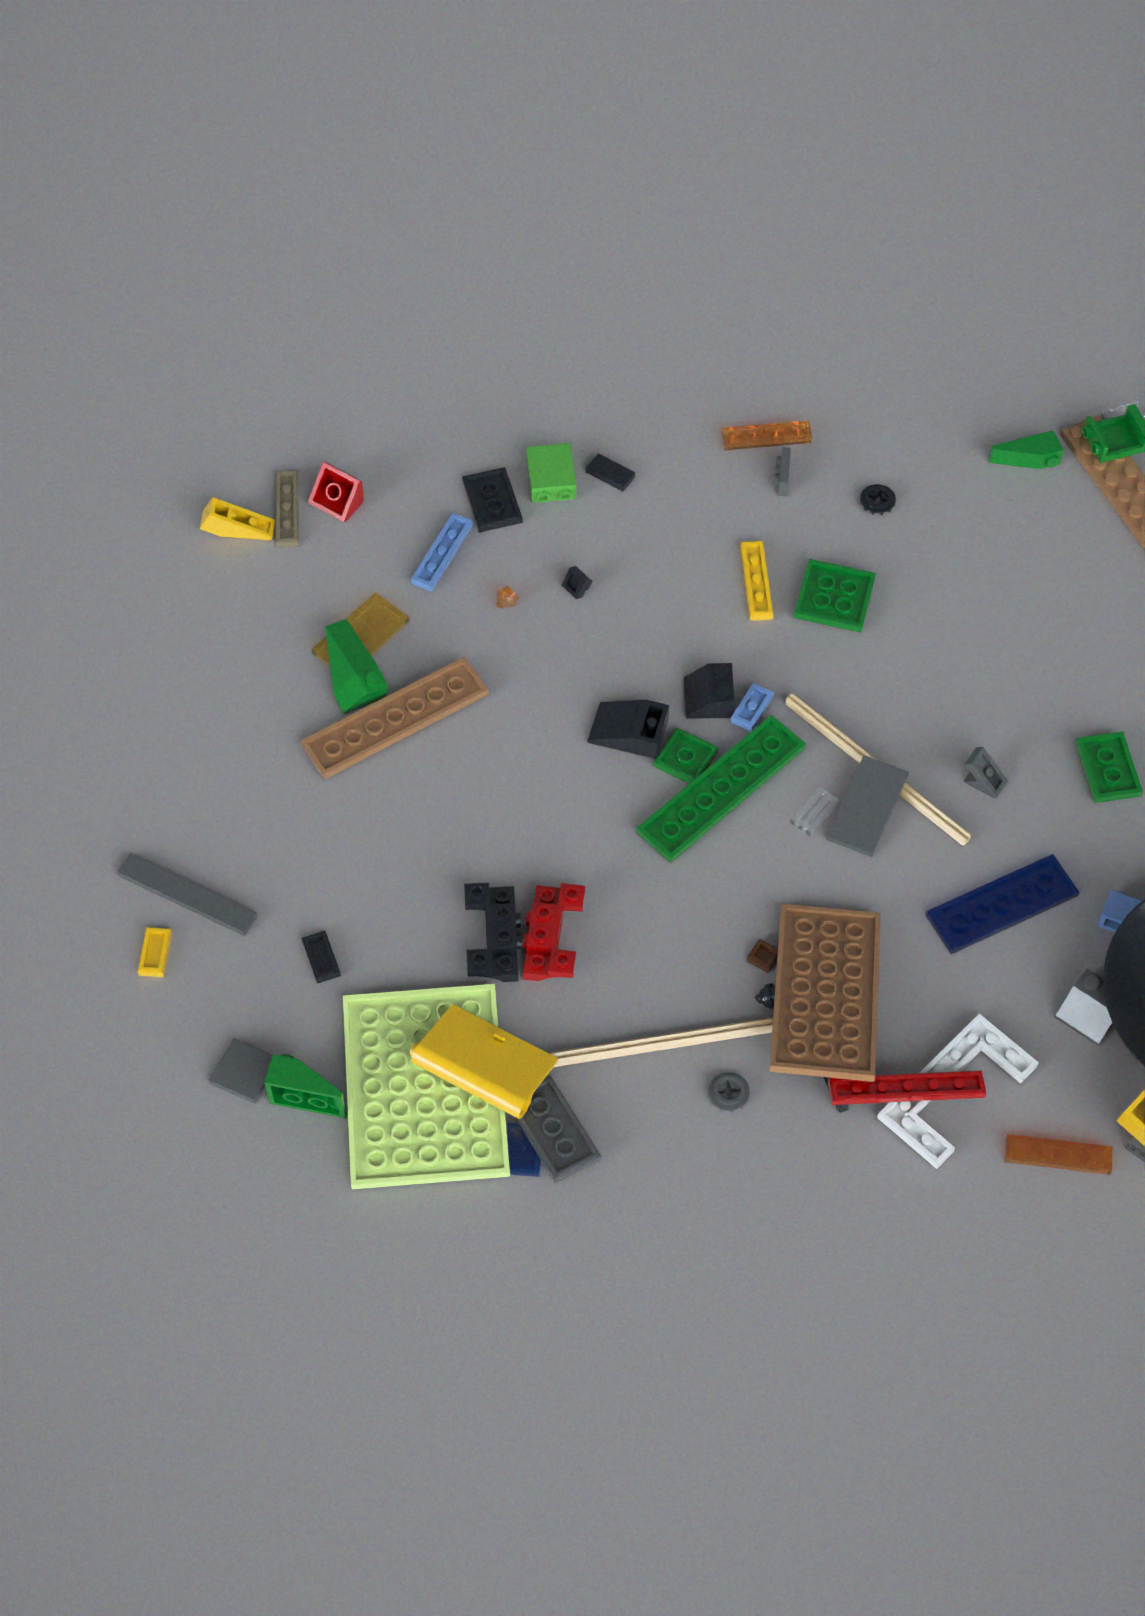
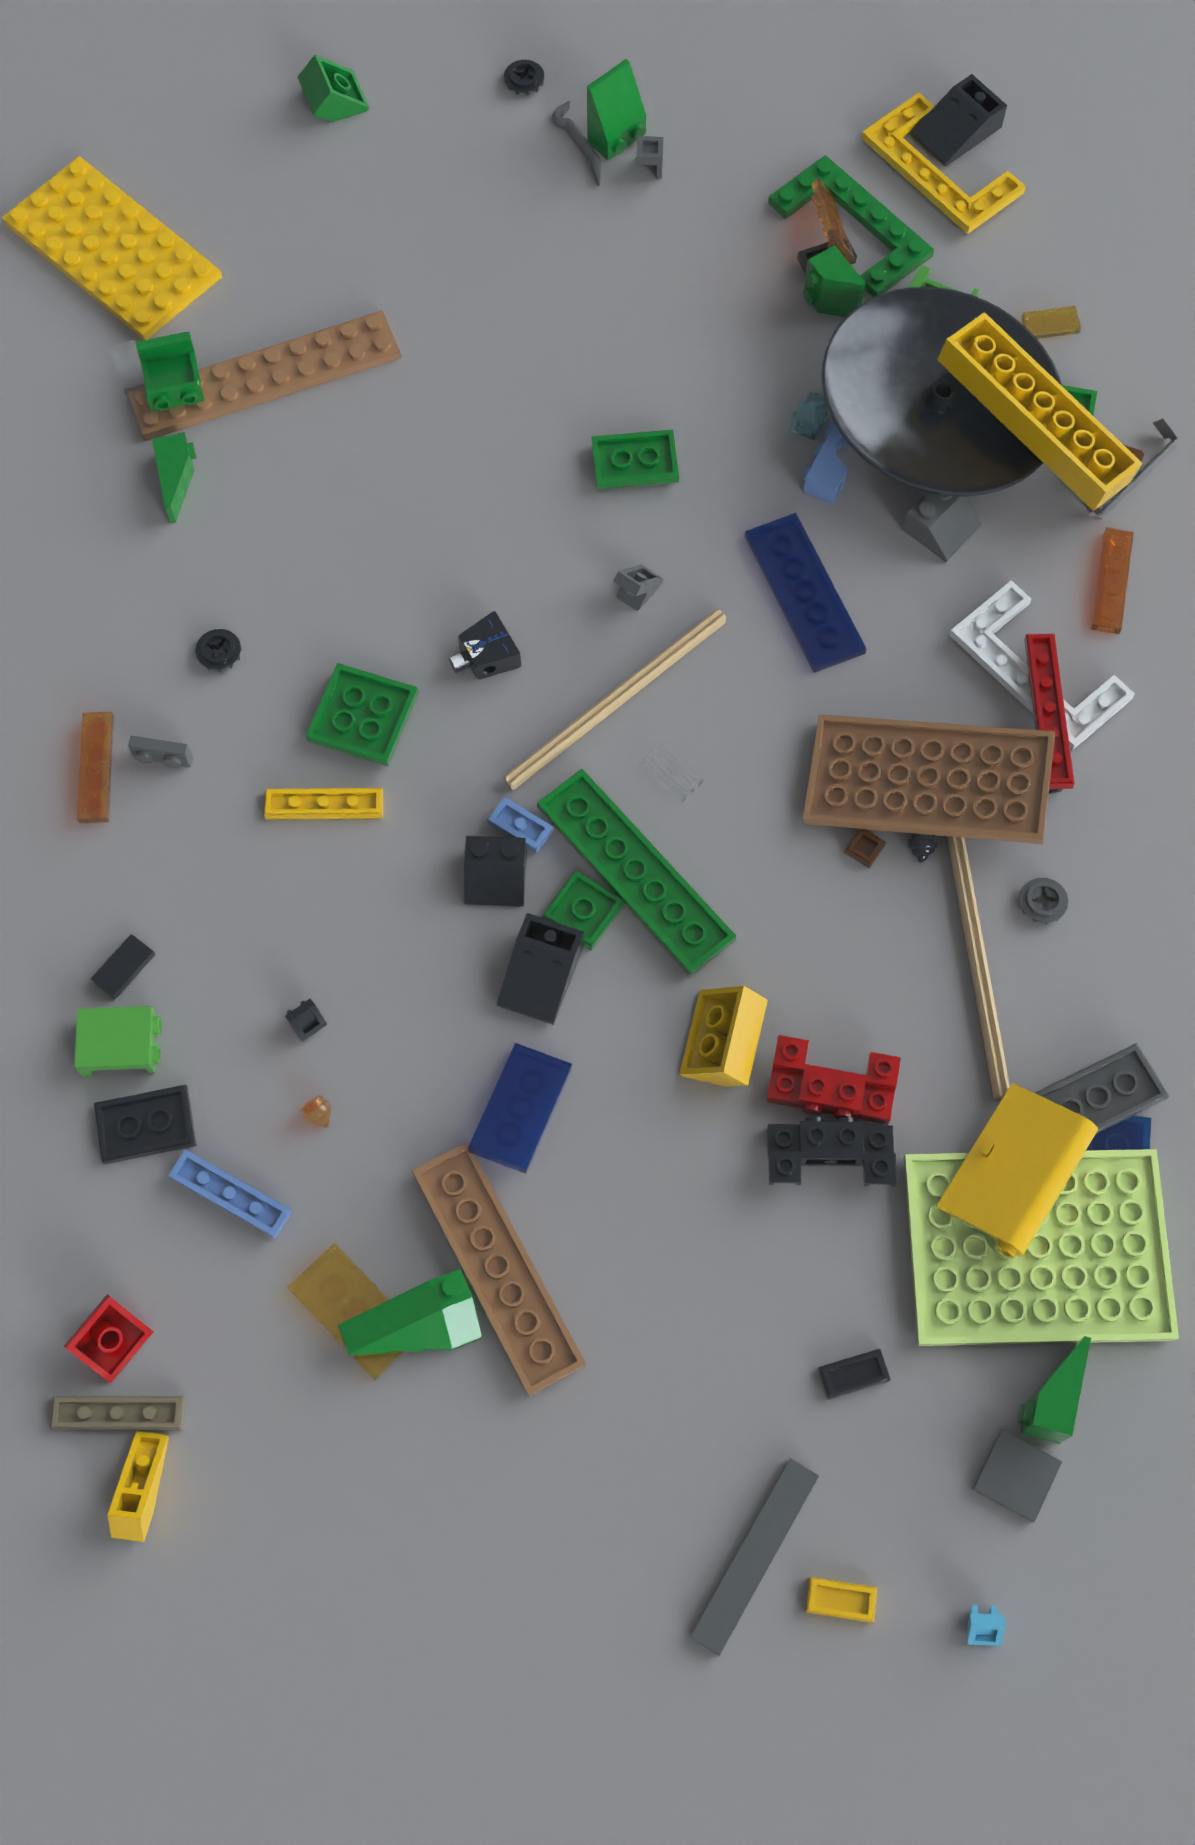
camera: 85 degrees left, 10 degrees up
dark grey tile [826,755,909,857] -> none
none -> black torso [449,611,521,680]
none -> clear blue tile [468,1043,572,1174]
none -> yellow slope [679,986,768,1087]
none -> medium azure tile [966,1604,1006,1646]

